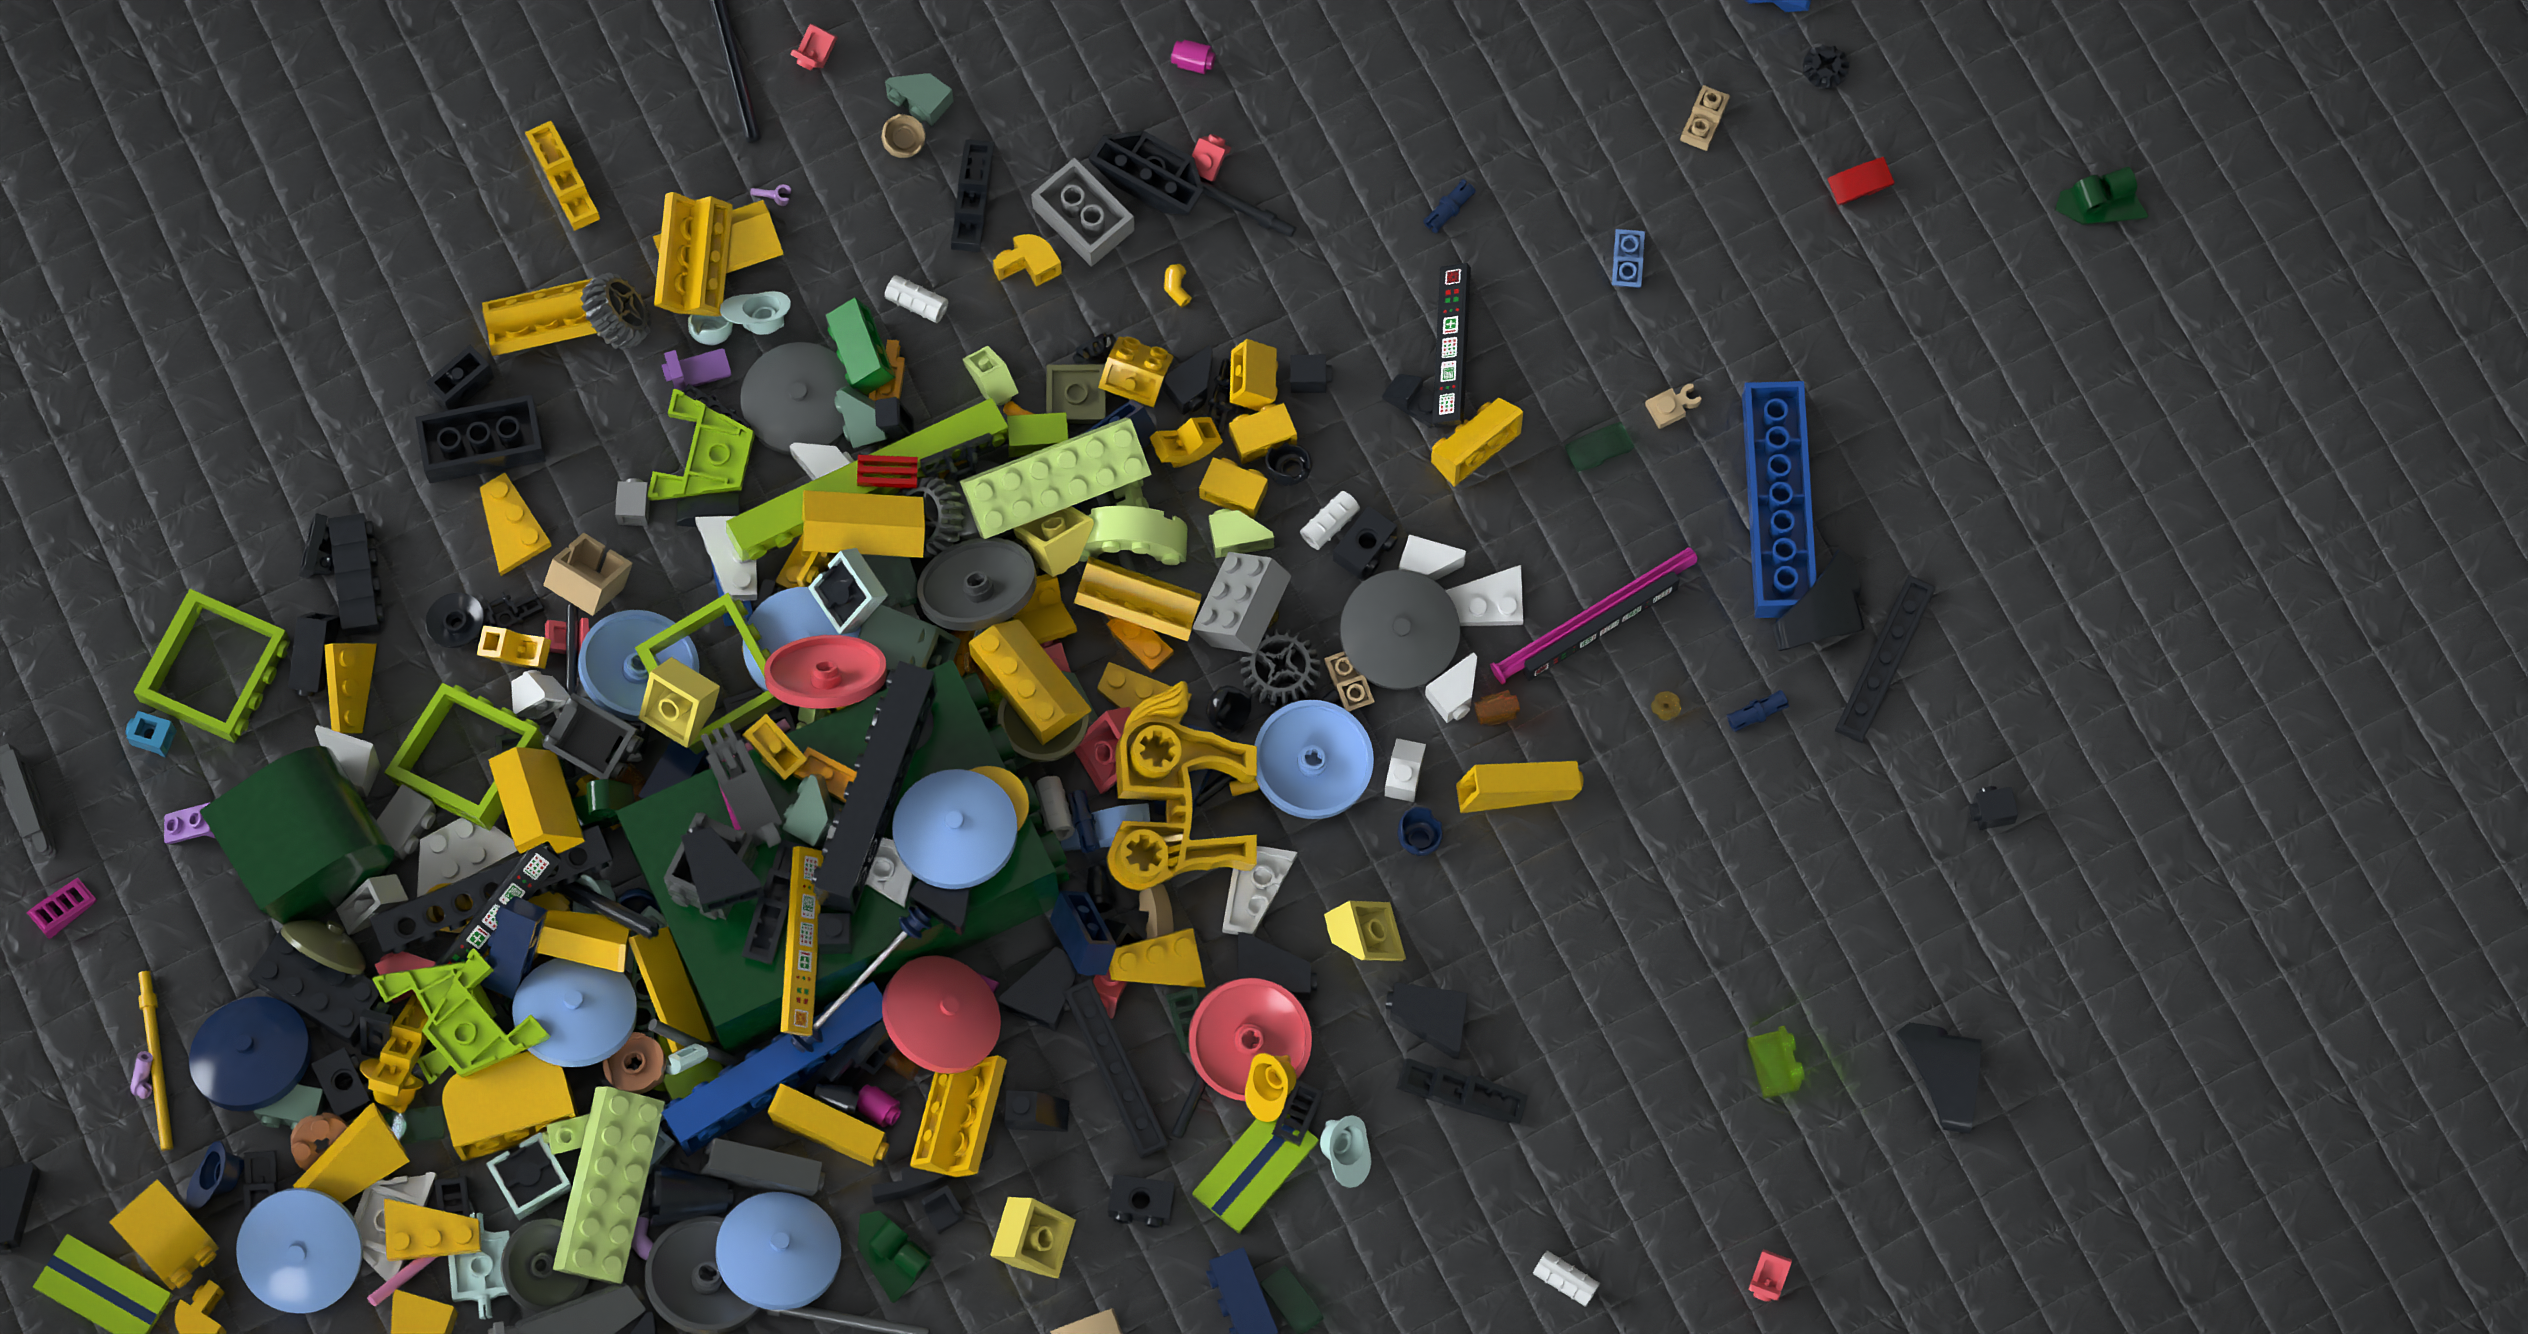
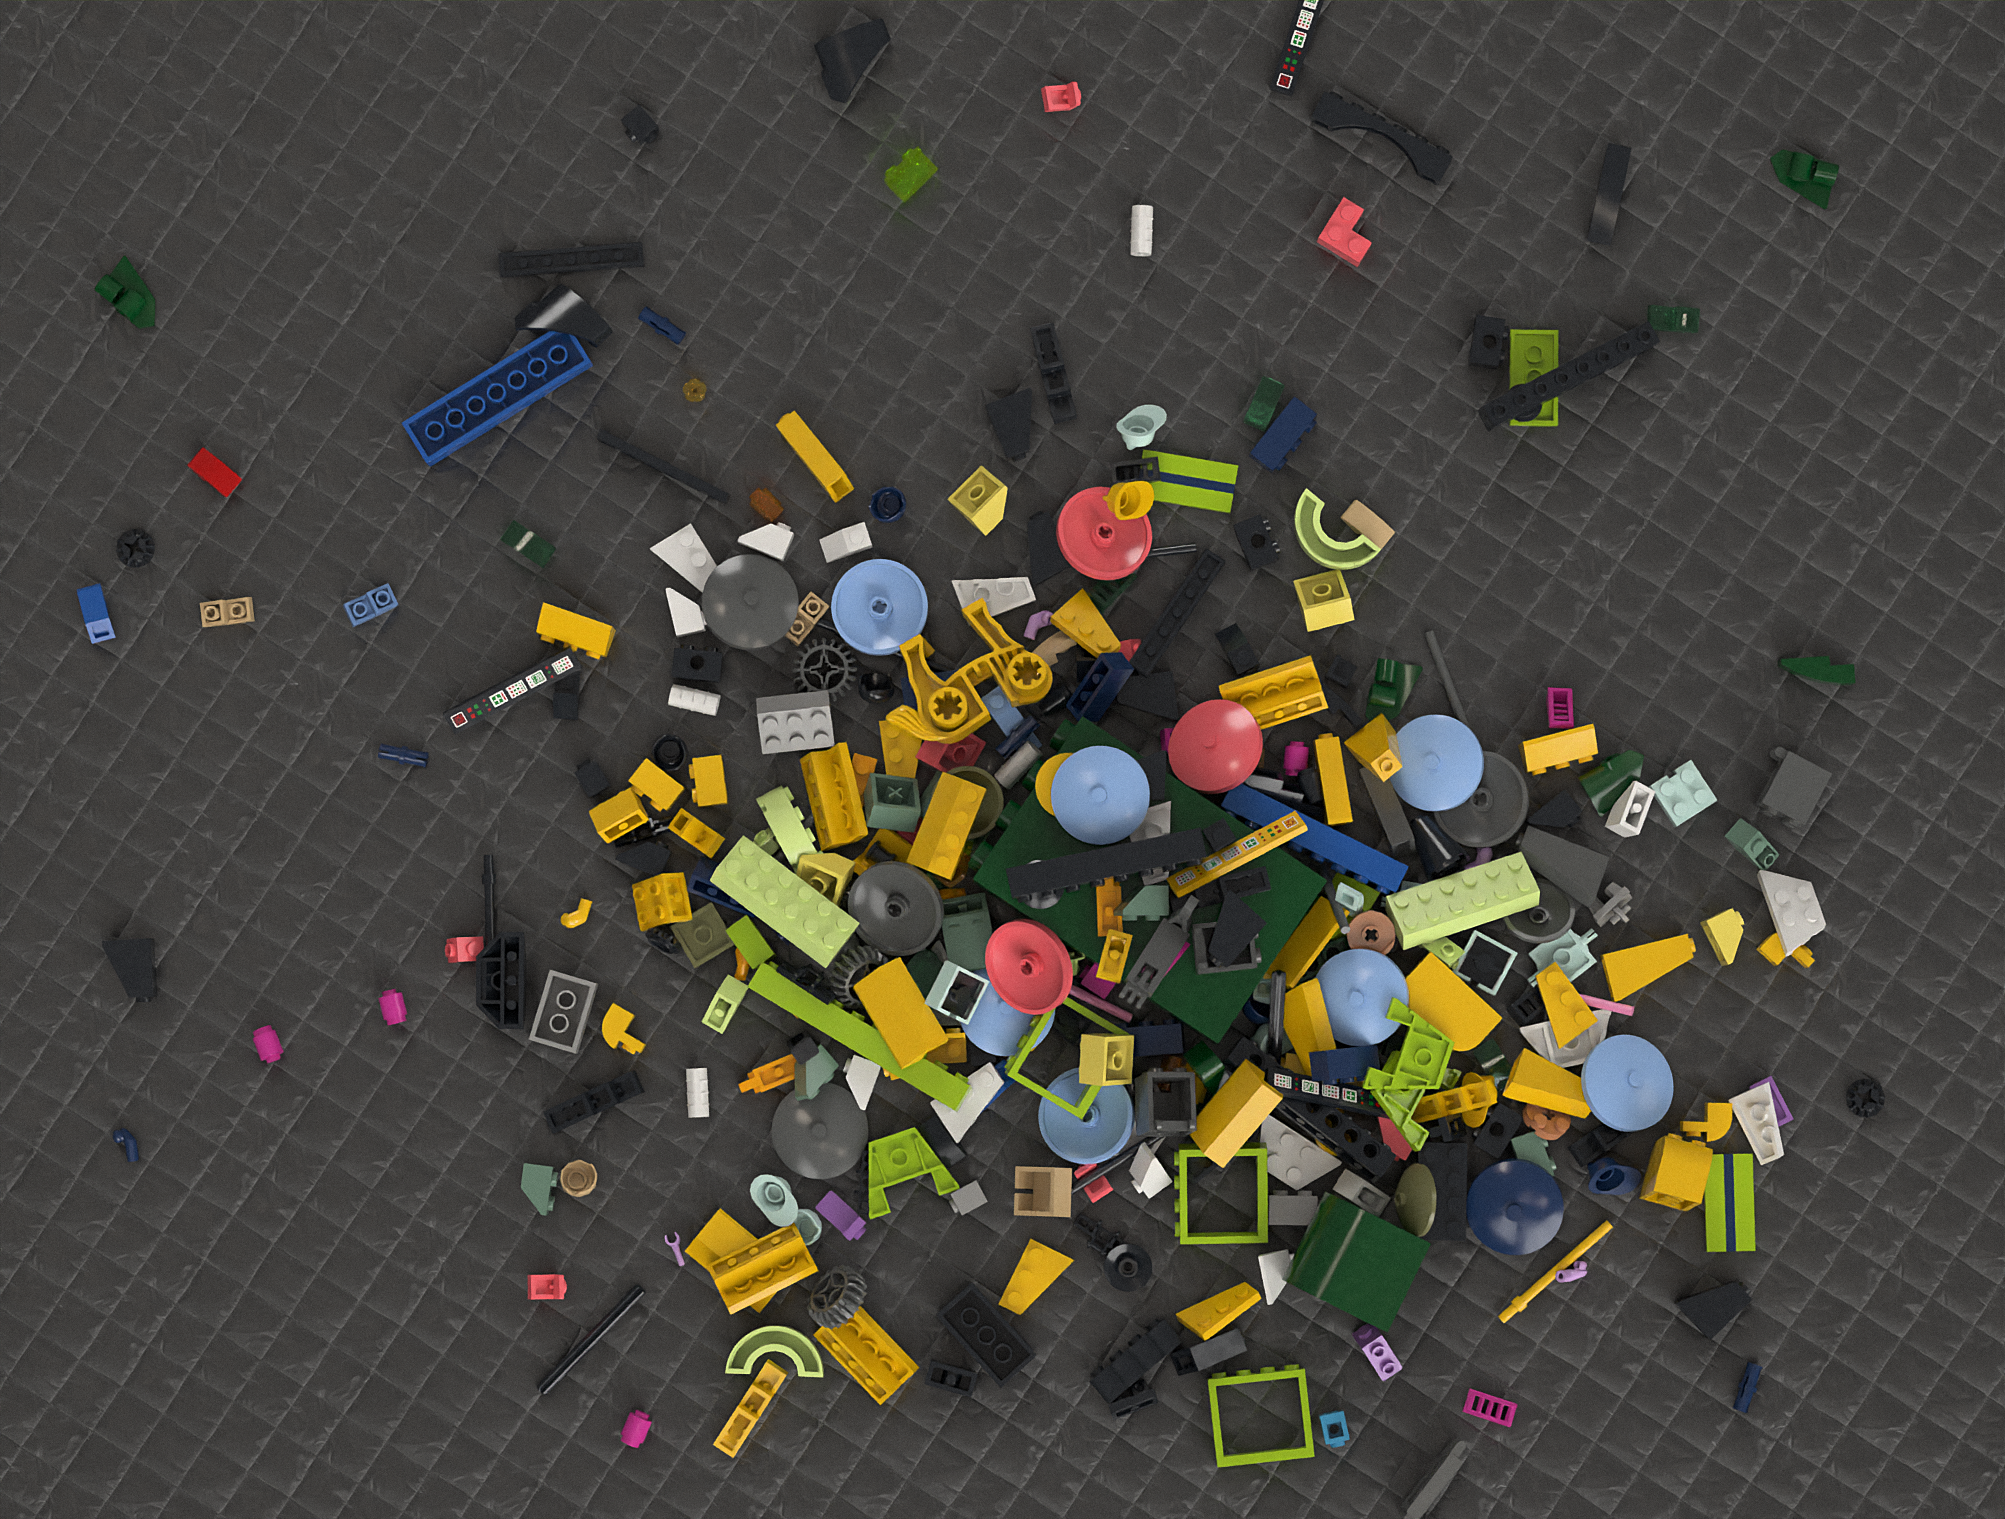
camera: 120 degrees left, 15 degrees up
yellow brick [477,626,551,669] -> none
axle [790,906,932,1053] -> none
brick [826,297,896,395] -> none
red tile [857,455,918,488] -> none
yellowish green slope [1209,509,1274,558] -> none
dark pink axle [1490,548,1698,685] -> none
tan plate [1645,384,1701,429] -> none
none -> dark pink brick [621,1410,652,1448]
none -> yellowish green brick [725,1325,824,1377]
none -> sand green brick [864,773,921,833]
none -> black bush [865,840,897,864]
none -> lavender arm [1024,610,1053,640]
none -> yellowish green brick [1294,488,1381,570]
none -> yellow slope [1344,713,1403,782]

